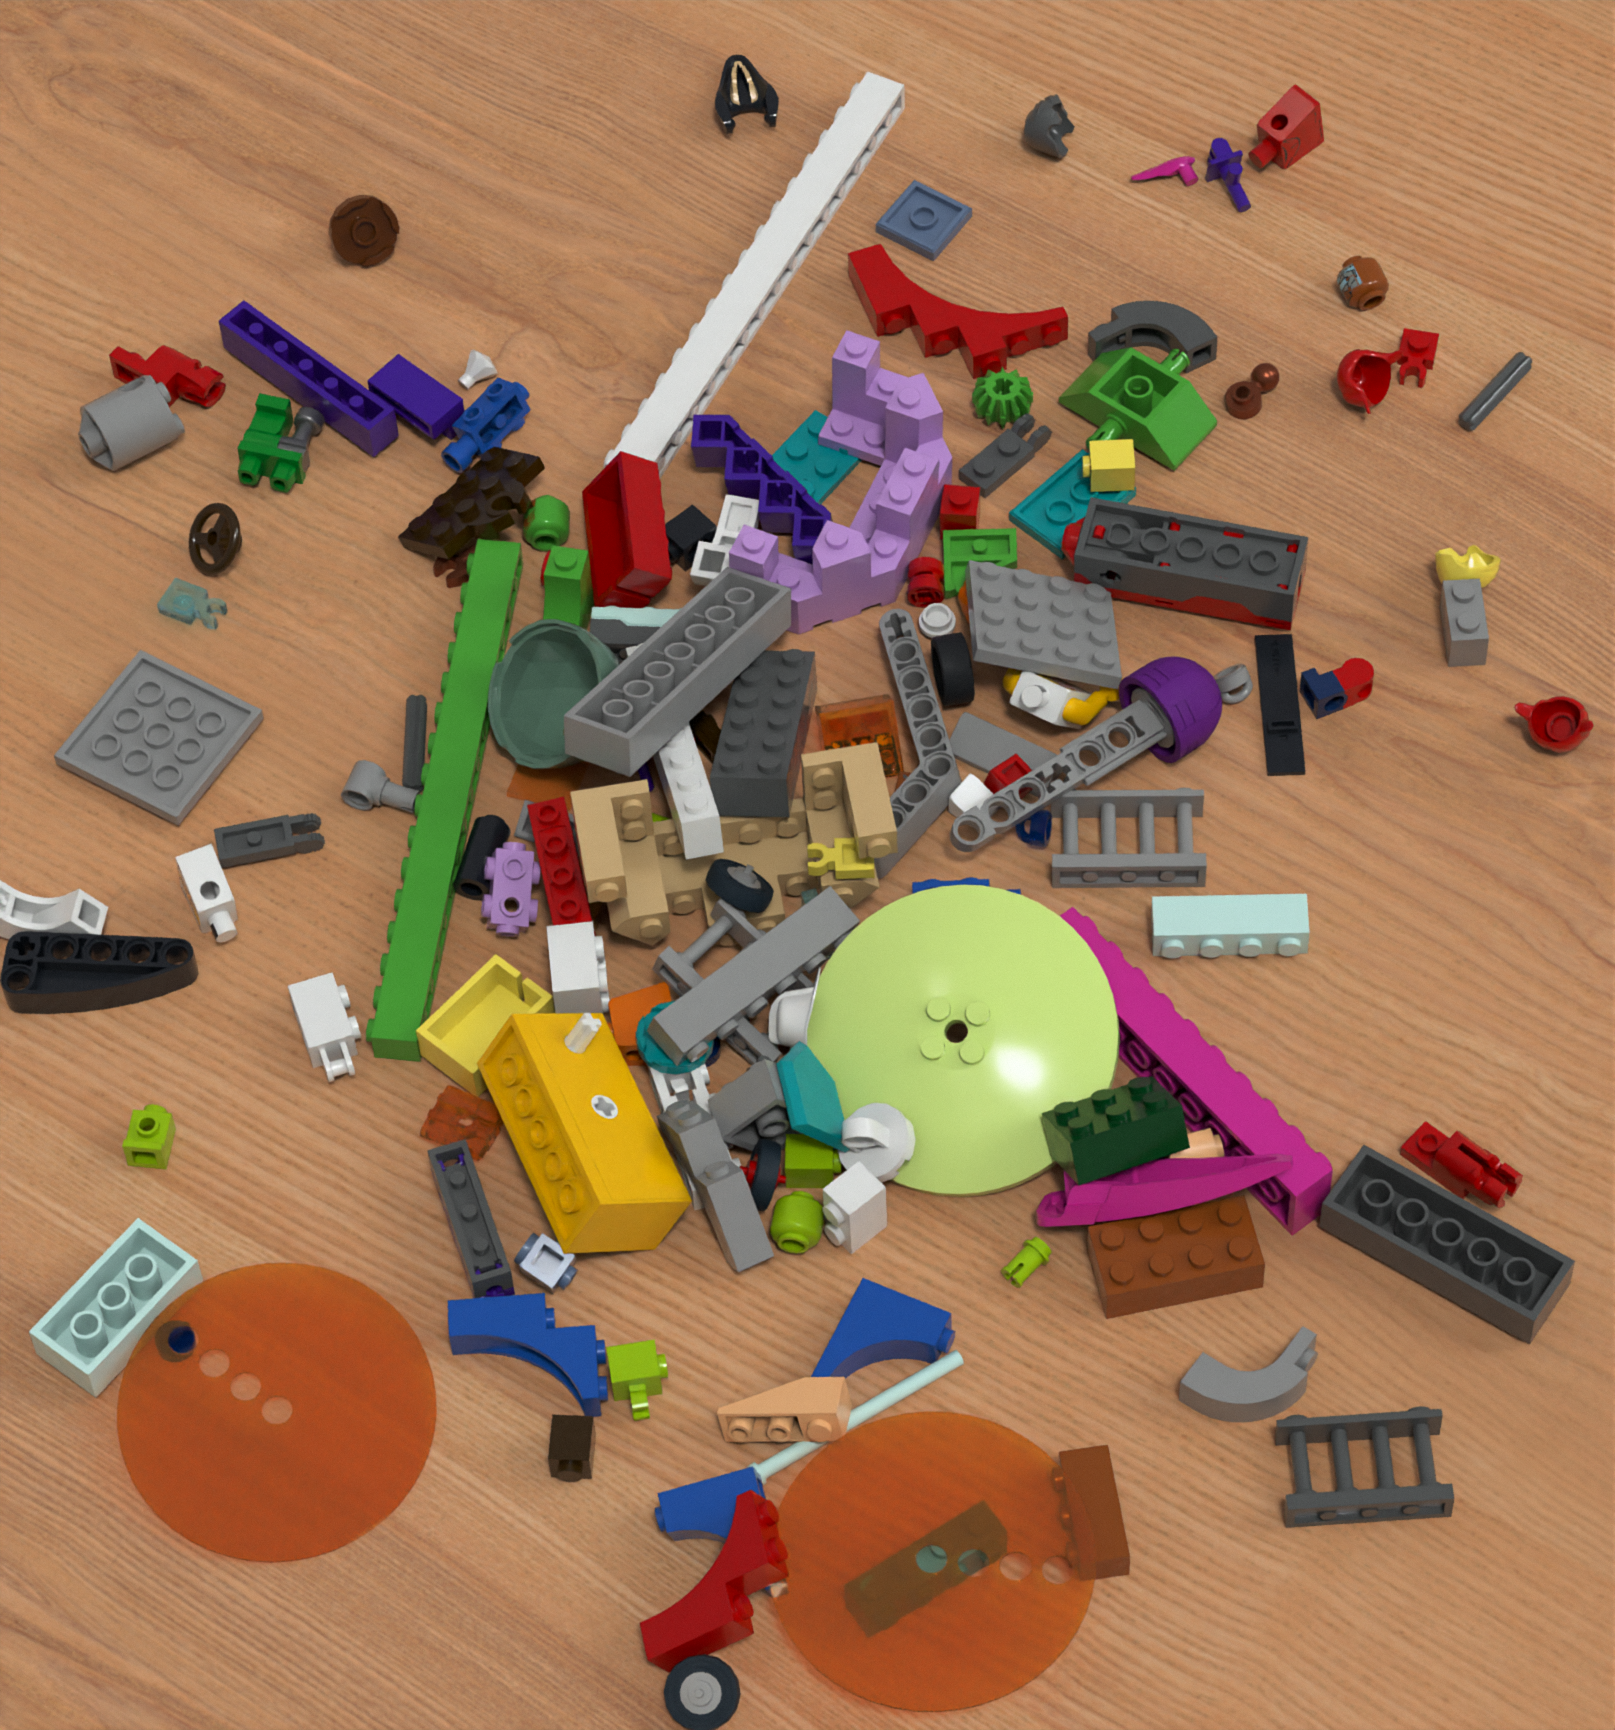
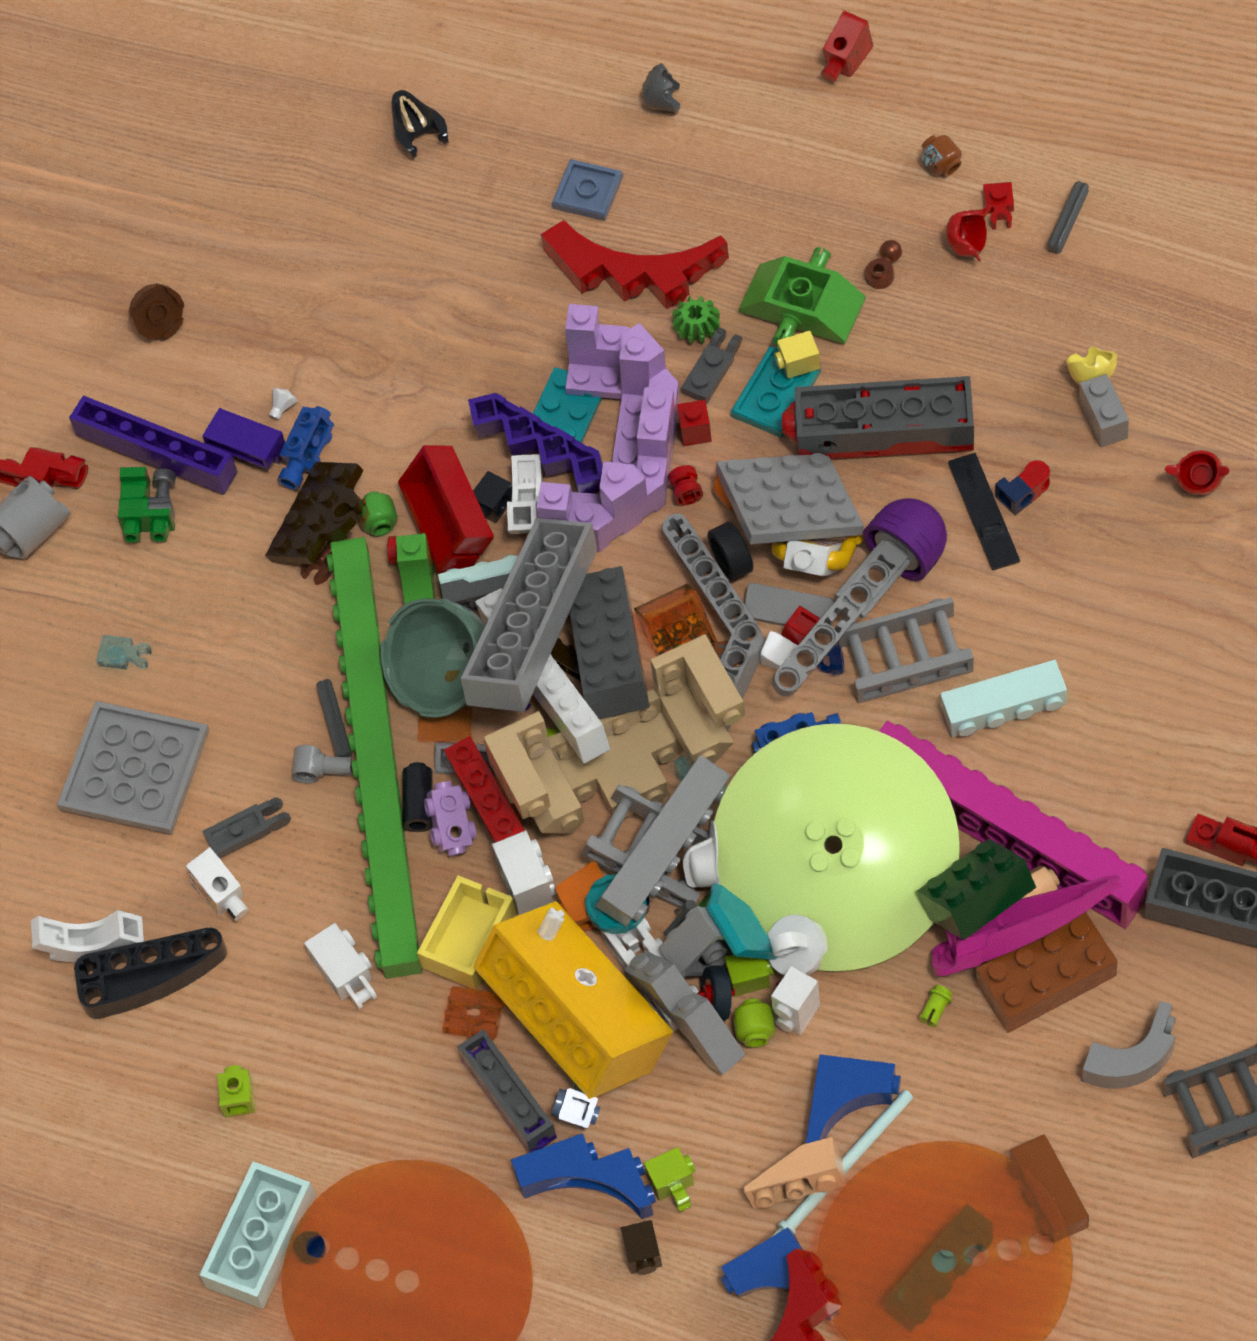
camera: 10 degrees left, 5 degrees up
dark brown piece [188,503,242,575] -> none
white brick [604,72,905,479] -> none
black wheel [705,859,774,913] -> none
light yellow plate [807,838,875,879] -> none
white plate [919,603,956,638] -> none
bright green wing [943,528,1017,599] -> none
dark grey arch [1088,301,1218,374] -> none
dark pink bar [1131,156,1199,186] -> none
dark purple arm [1205,138,1251,212] -> none
light grey tile [1213,663,1253,704] -> none

